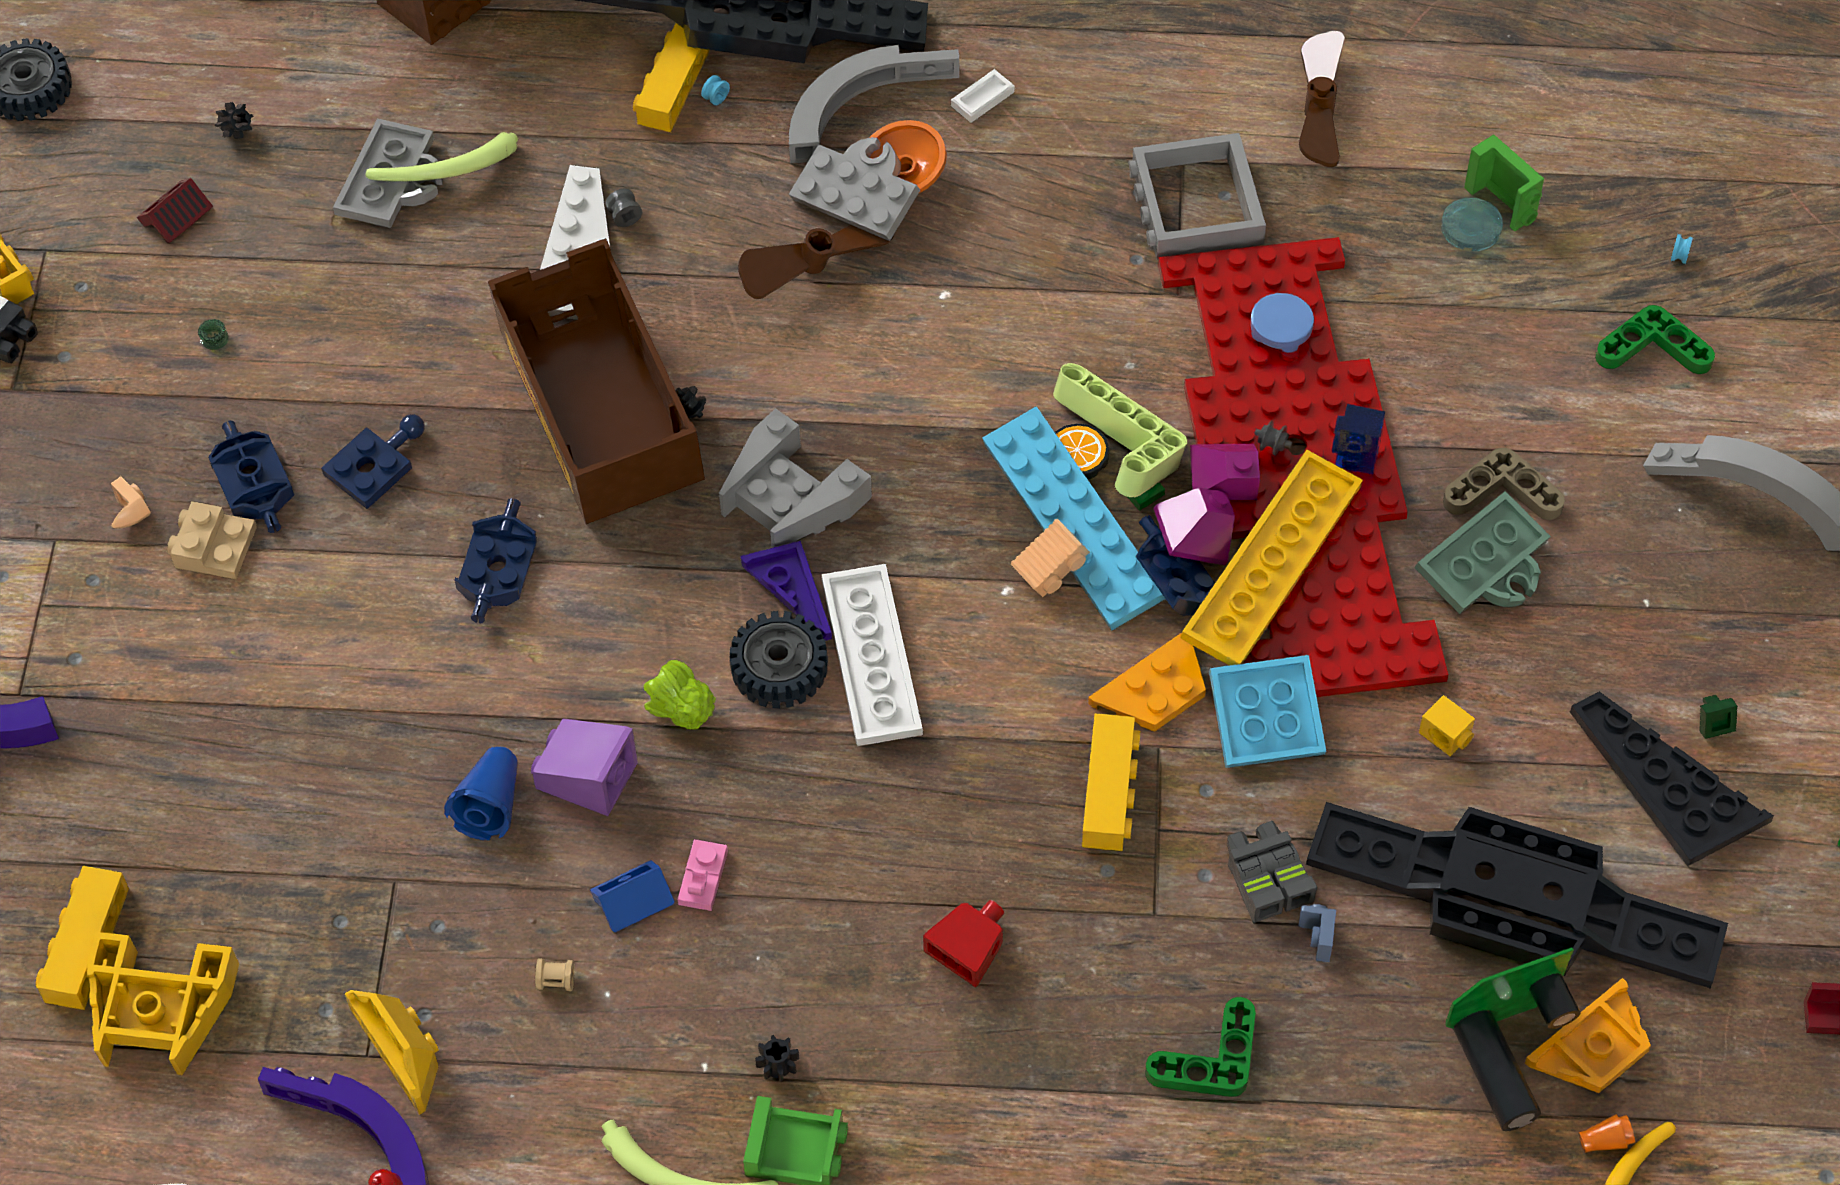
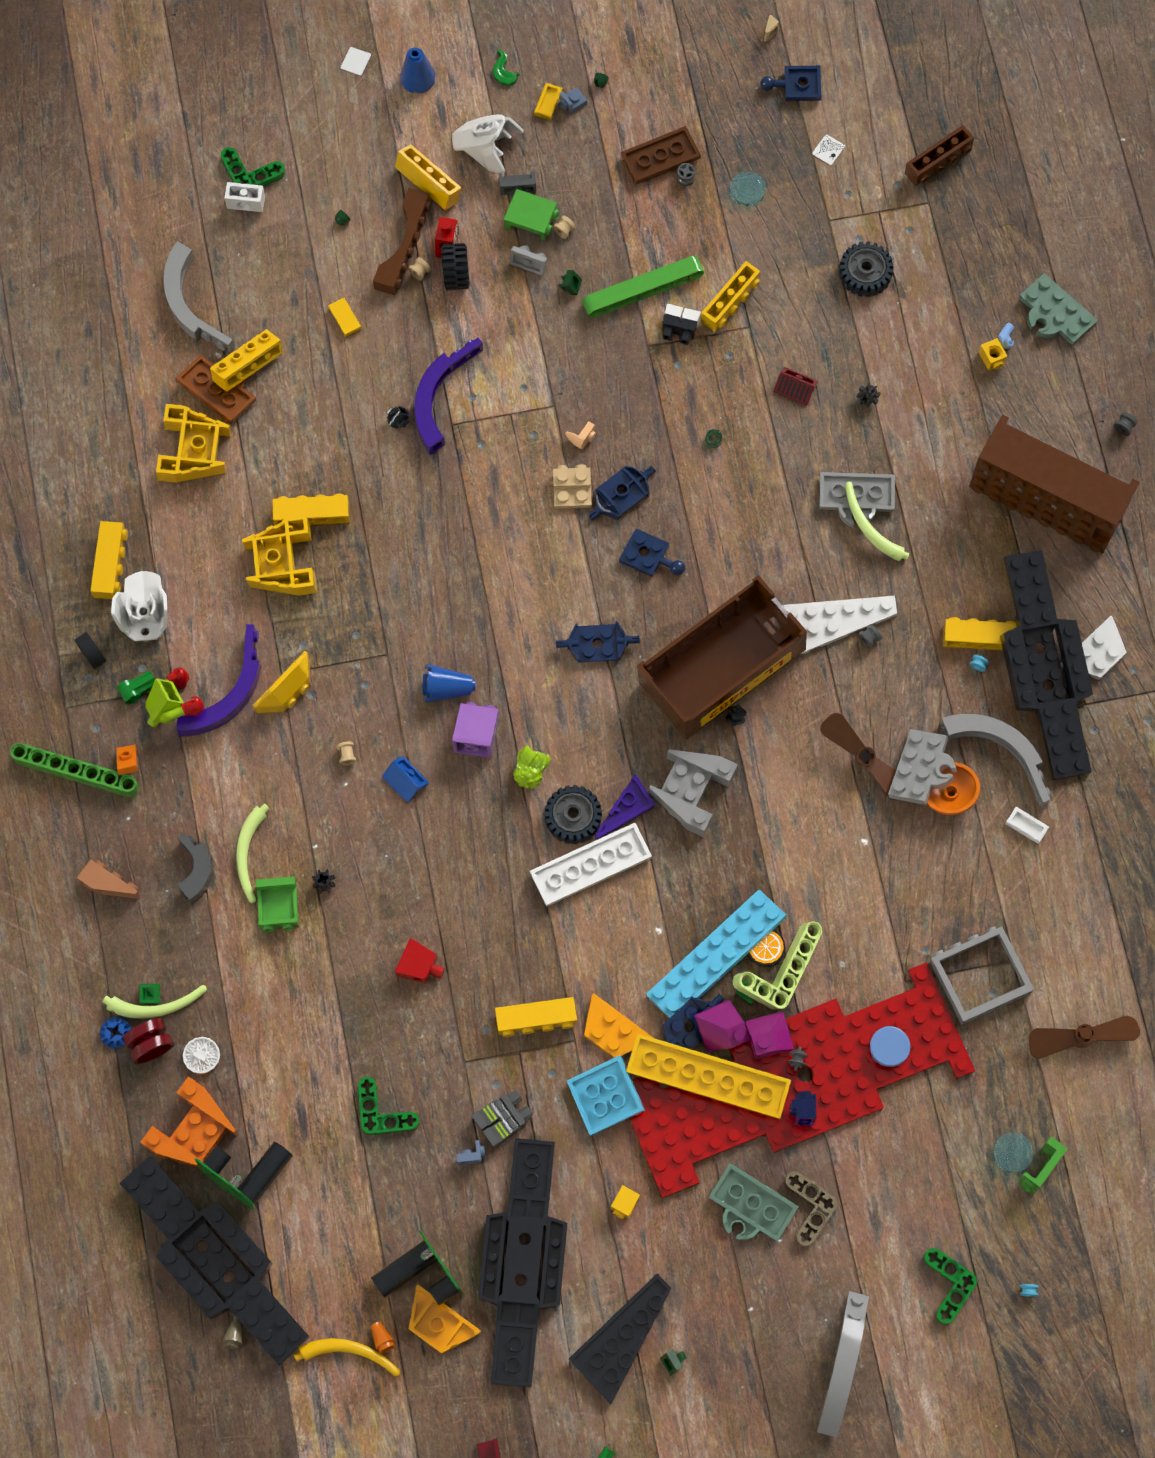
camera: 75 degrees right, 15 degrees up
bright pink plate [677,839,728,911] -> none
light nougat brick [1011,519,1090,597] -> none

